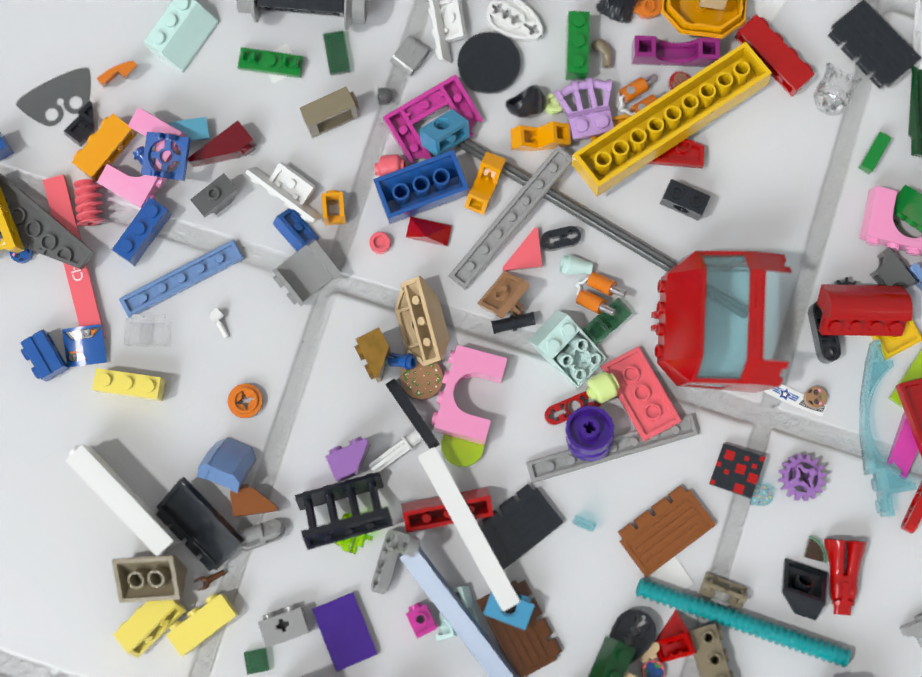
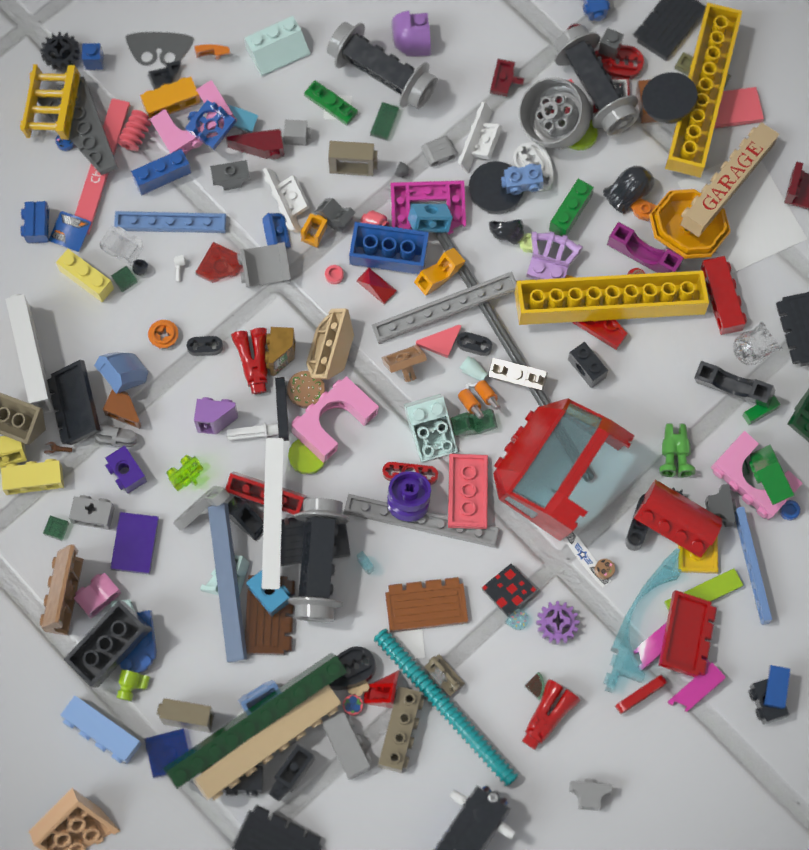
camera: 30 degrees right, 10 degrees down
black fence [295,472,394,550] -> none
blue pin [388,353,417,370] -> none
dark pink brick [406,602,437,638] -> none
black pin [491,312,536,334] -> none
light orange brick [510,121,571,151] -> none
yellowish green head [585,371,620,404] -> none
dark tan arm [591,39,613,69] -> none
orange piece [618,74,667,116] -> none
black slope [781,558,827,621] -> none
none -> dark purple brick [105,445,147,494]
none -> clear green tile [111,265,137,292]
none -> black hinge [132,259,148,276]
none -> black beam [186,336,223,356]
none -> clear red plate [195,242,243,283]
none -> black slope [228,496,264,540]
none -> red piece [231,328,268,394]
none -> light grey brick [284,120,311,145]
none -> brick [288,498,350,622]
none -> dark grey brick [314,198,356,232]
none -> plate [488,358,548,391]
none -> medium blue brick [501,164,544,195]
none -> bright green piece [659,423,696,478]
none -> black arch [694,361,776,408]

